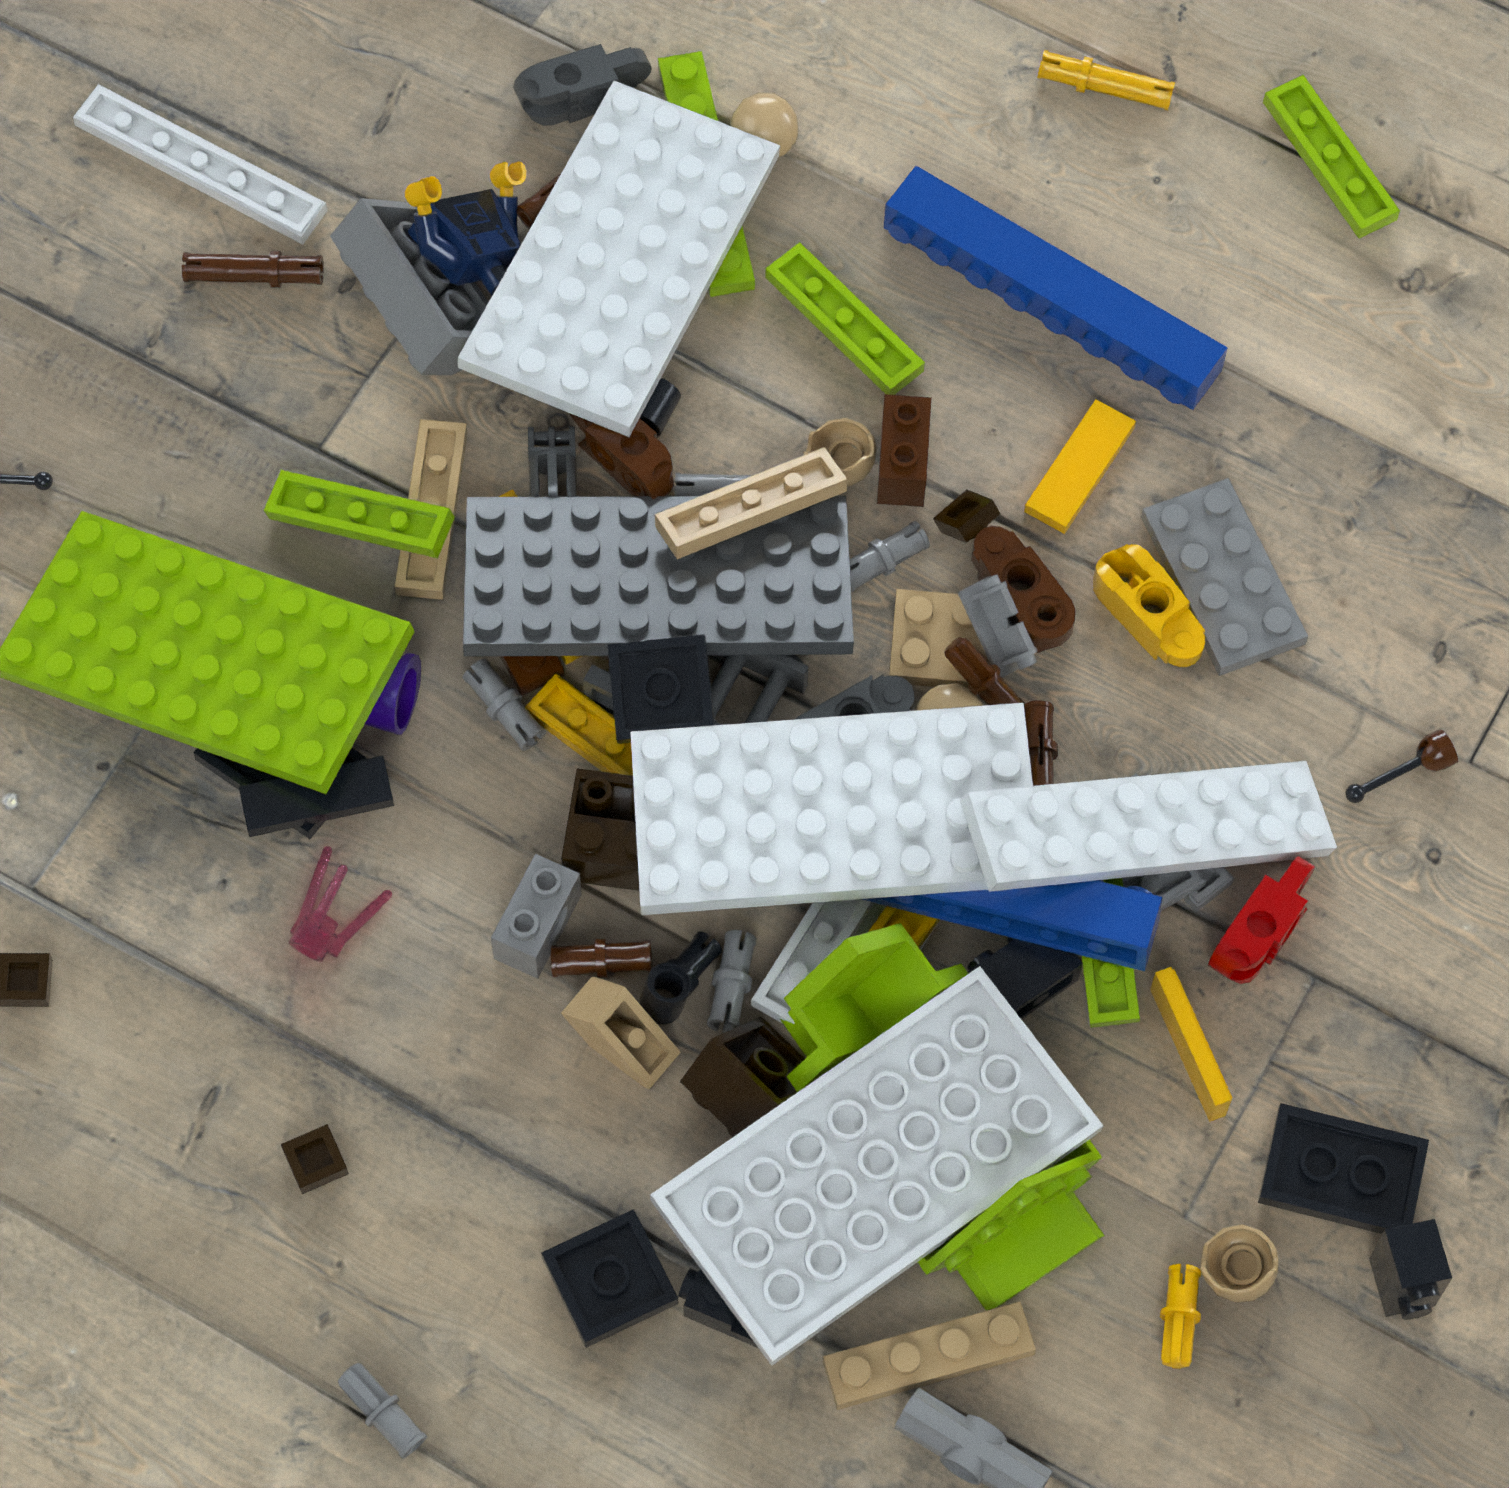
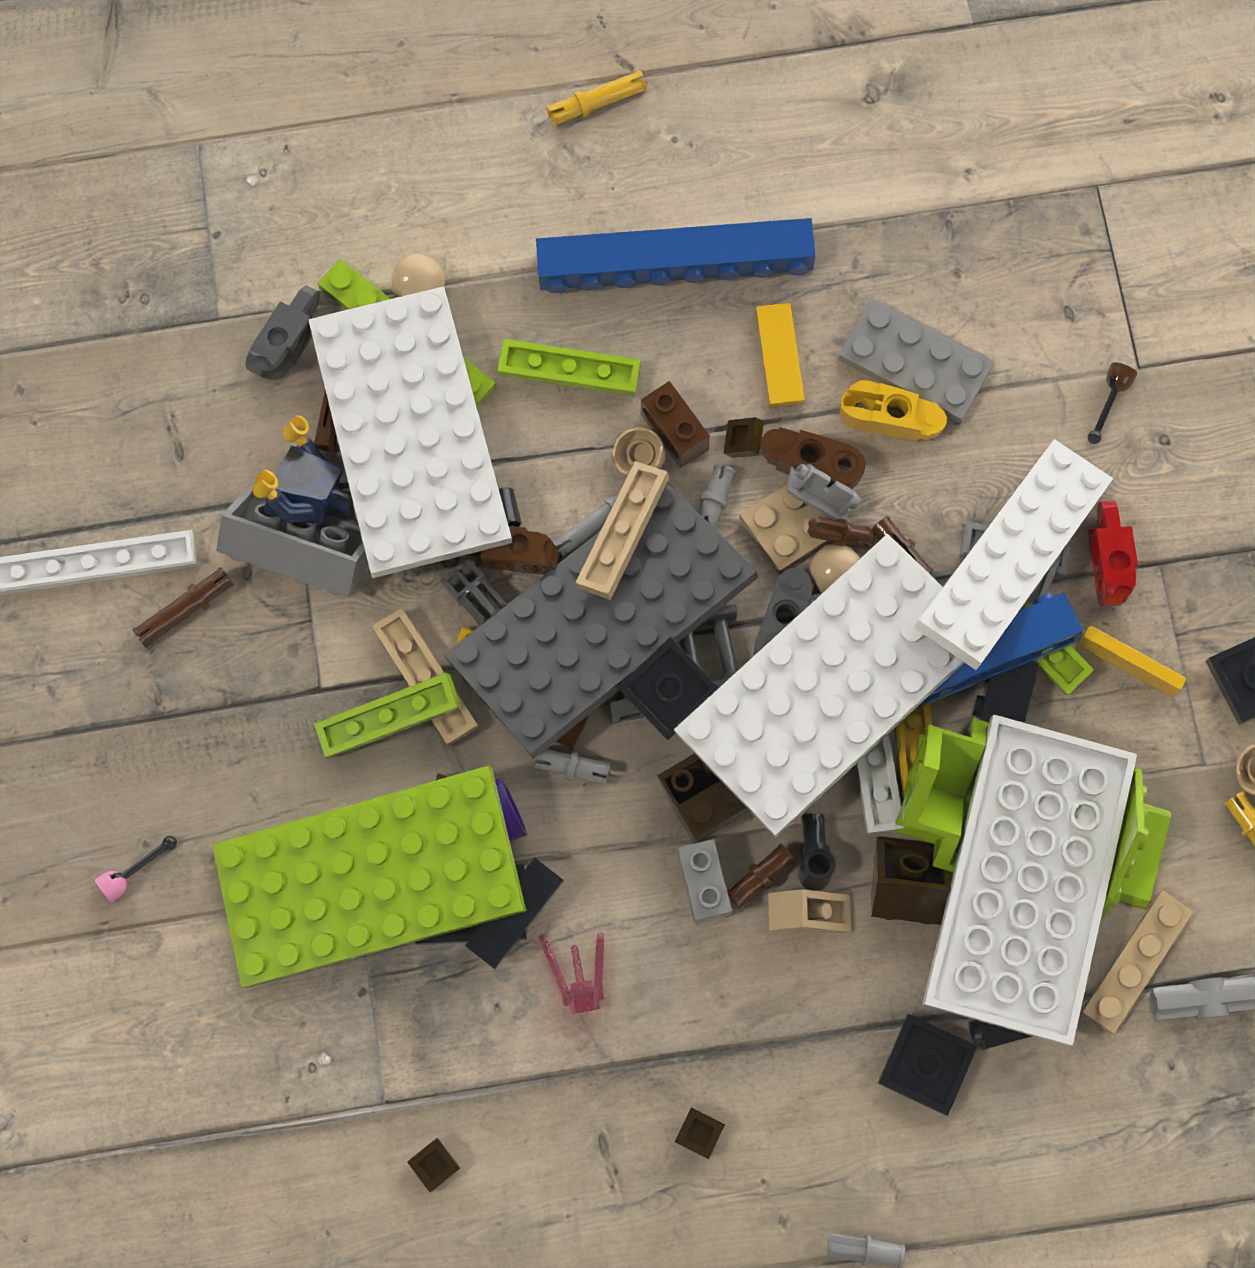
camera: 35 degrees left, 10 degrees up
yellow tile [525,673,633,776] -> none
light grey pin [707,930,757,1033] -> none
lime plate [1263,75,1400,239] -> none

